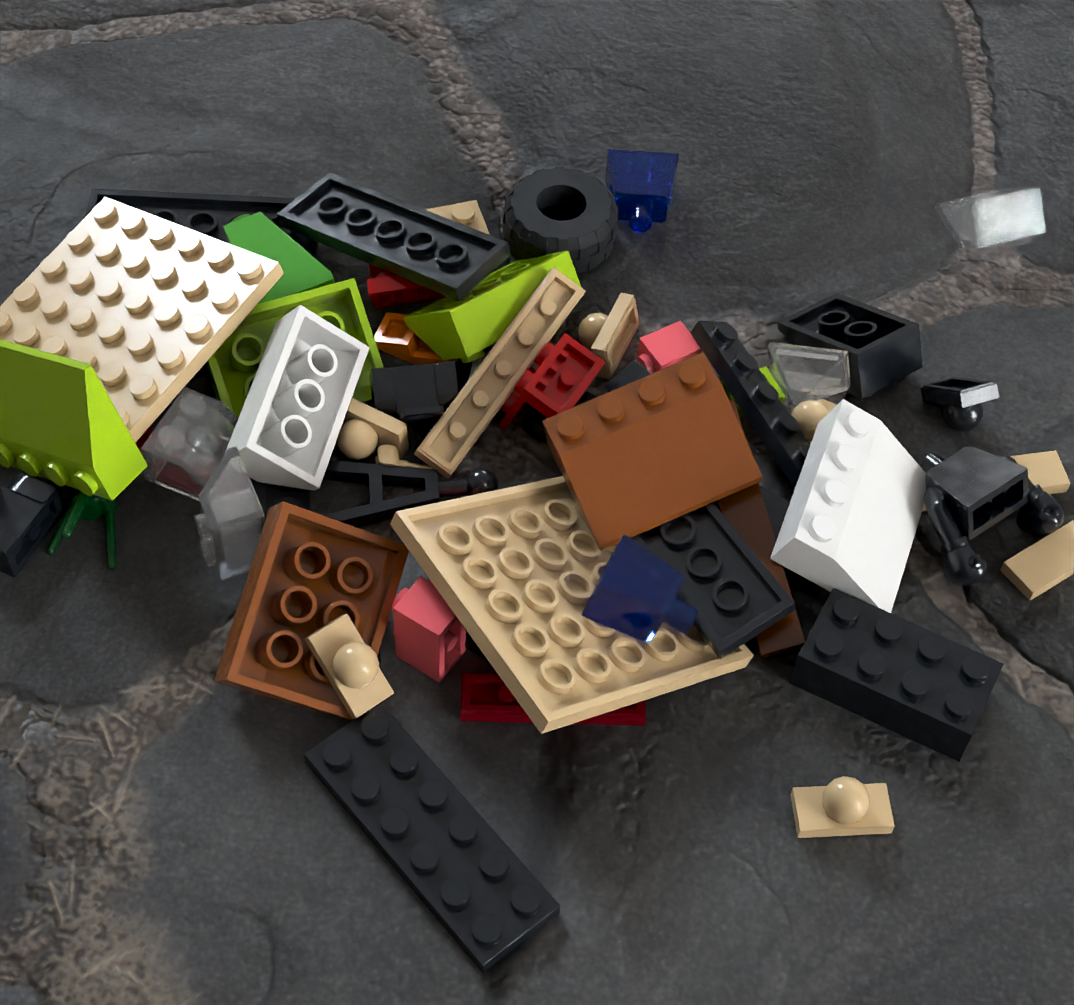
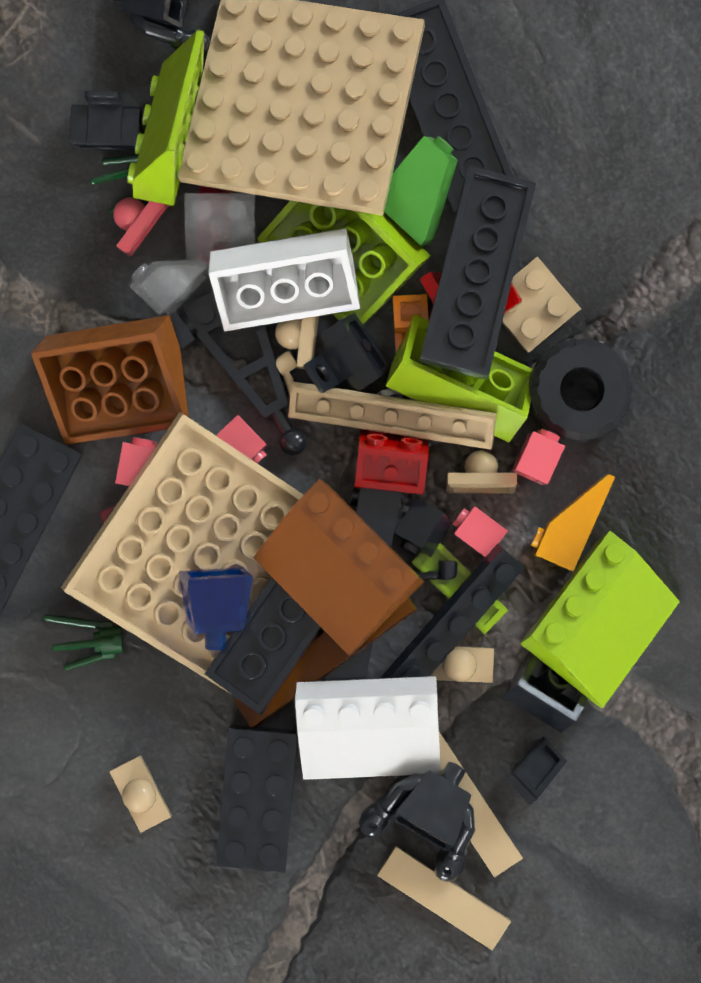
camera: 70 degrees right, 35 degrees up
tan tile [304,614,394,719] -> none
clear blue torso [605,149,679,233] -> none
clear slope [767,342,851,407] -> none
none -> dark green plant [43,614,123,671]
none -> coral tile [113,197,169,257]
none -> coral brick [511,428,565,485]
none -> lime slope [520,531,680,708]
none -> light orange slope [530,474,615,572]

